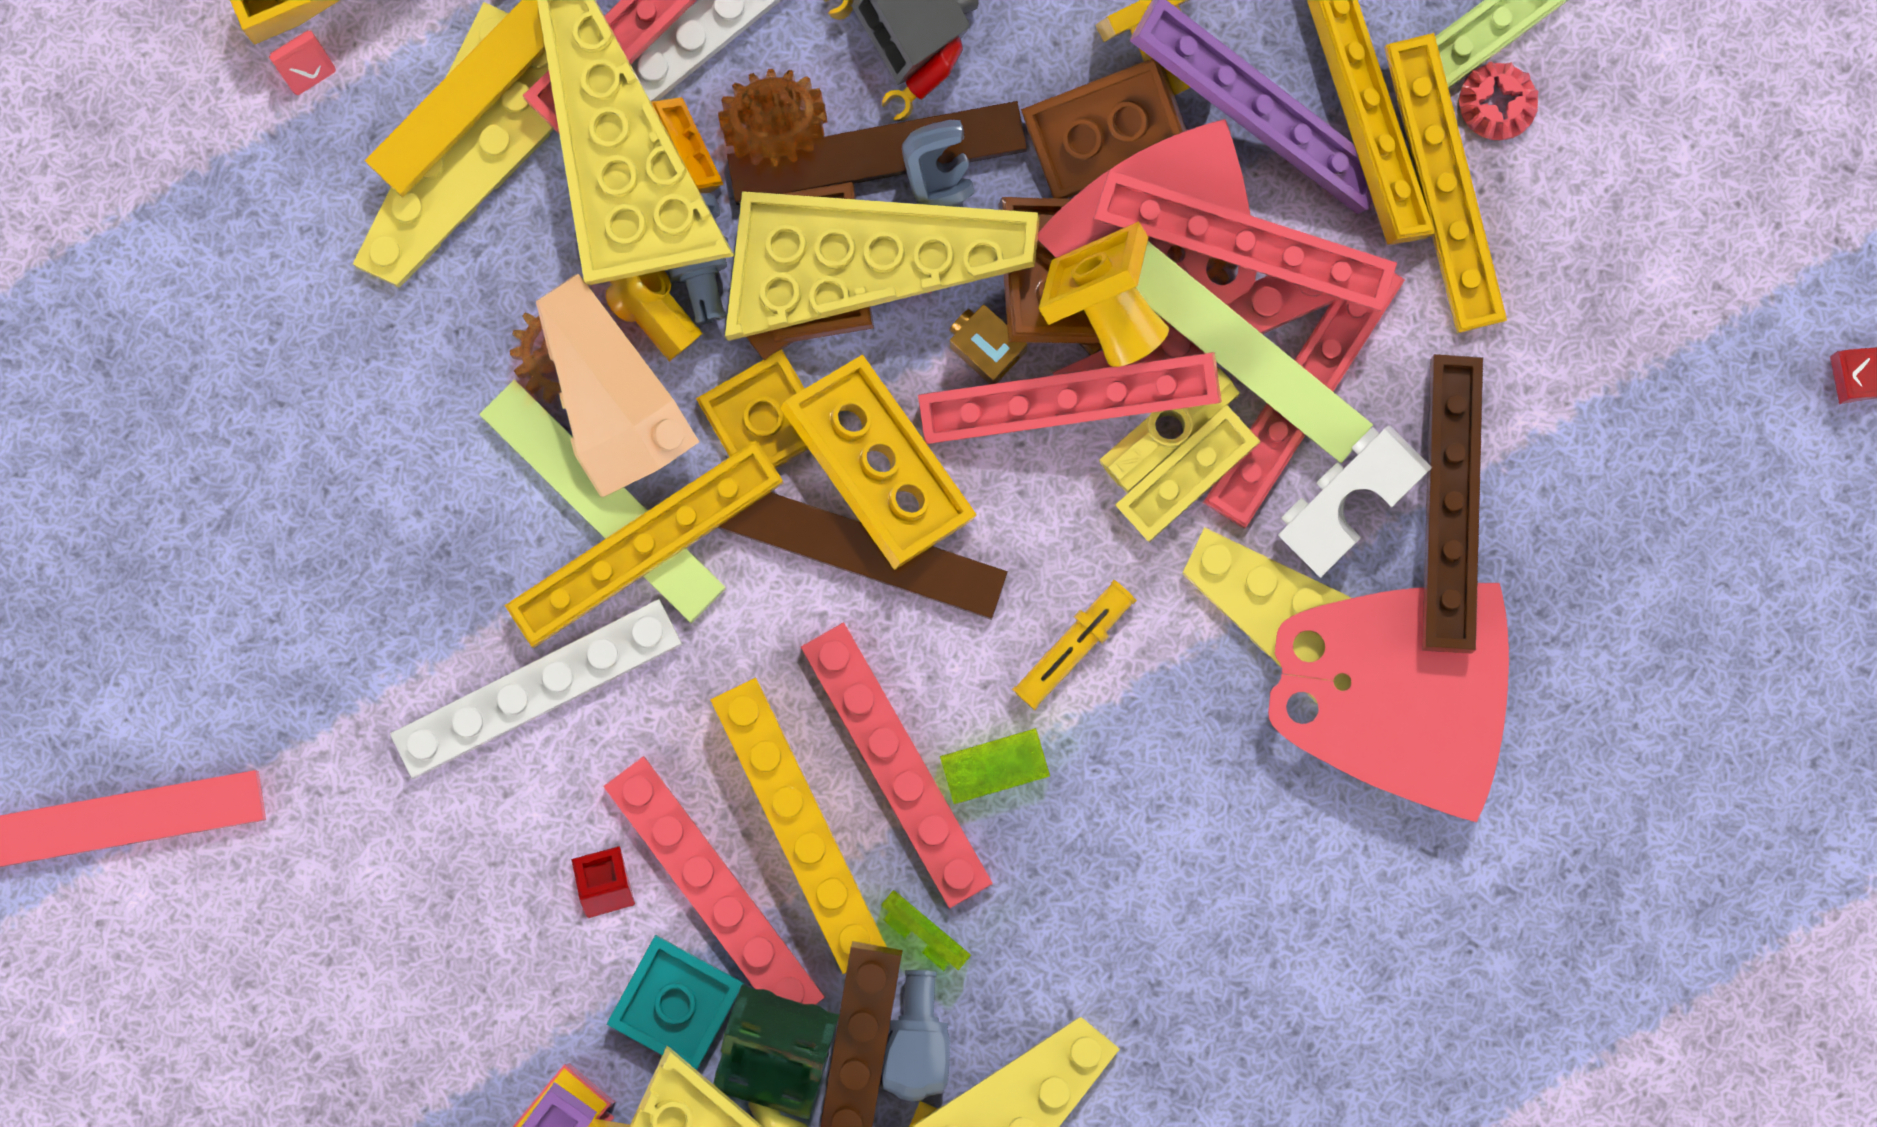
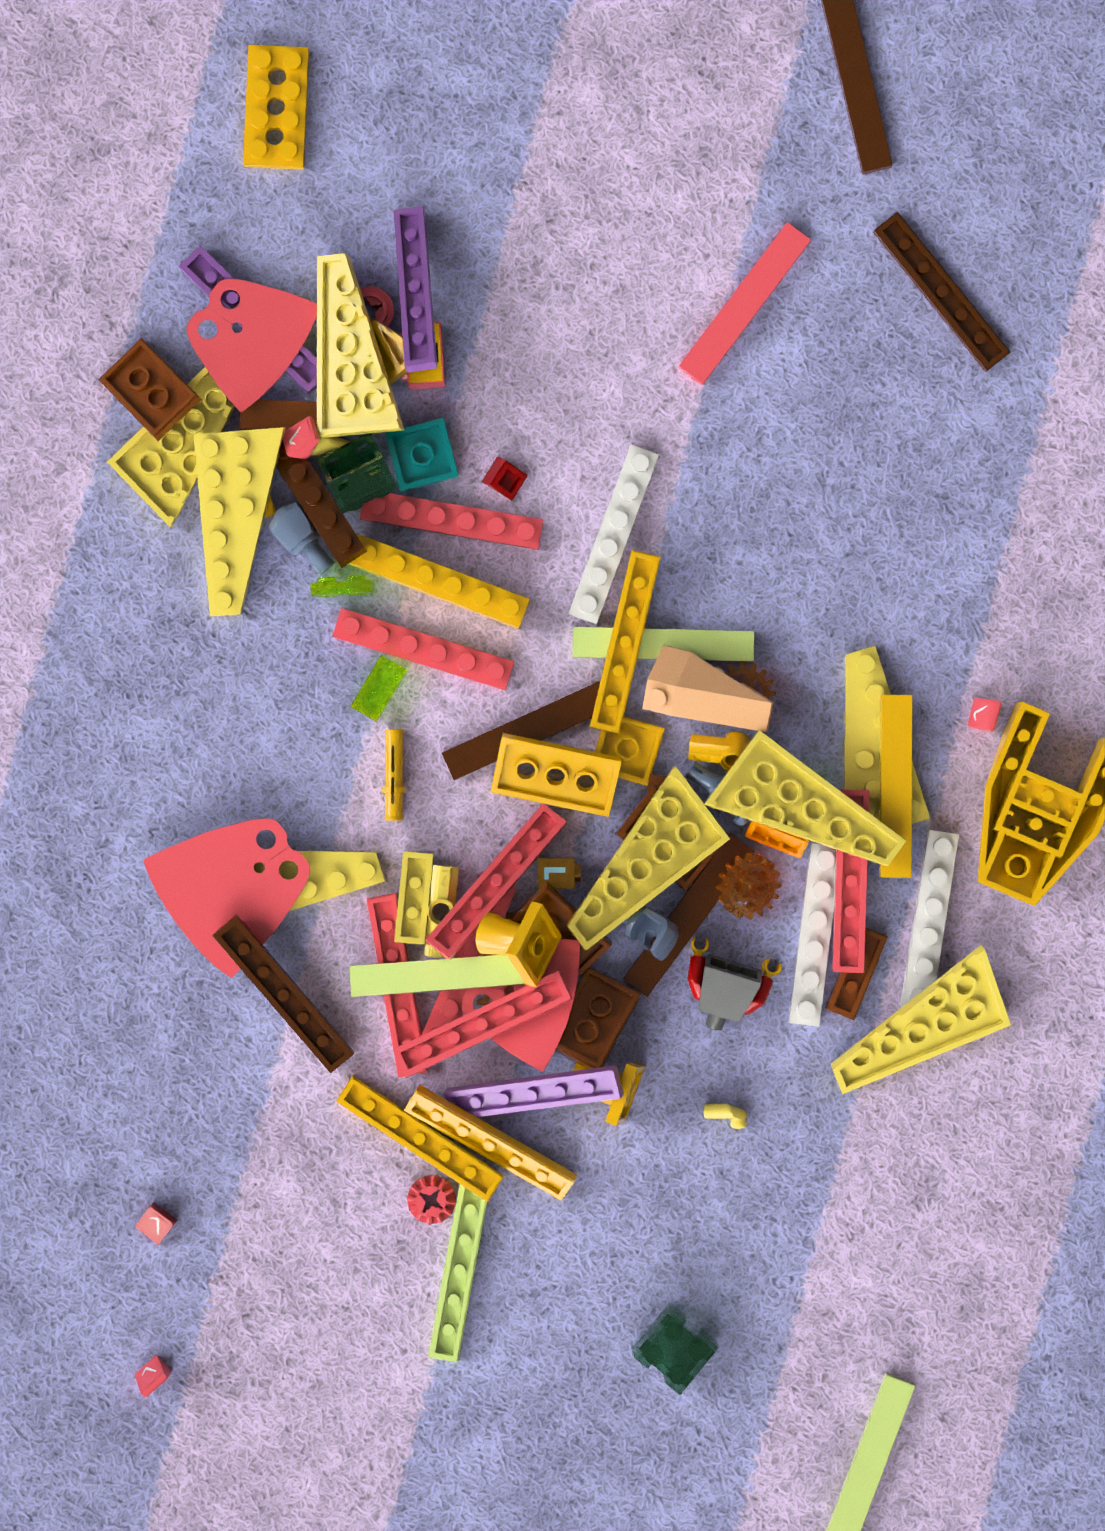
camera: 130 degrees right, 5 degrees up
white arch [1278,425,1432,578] -> none

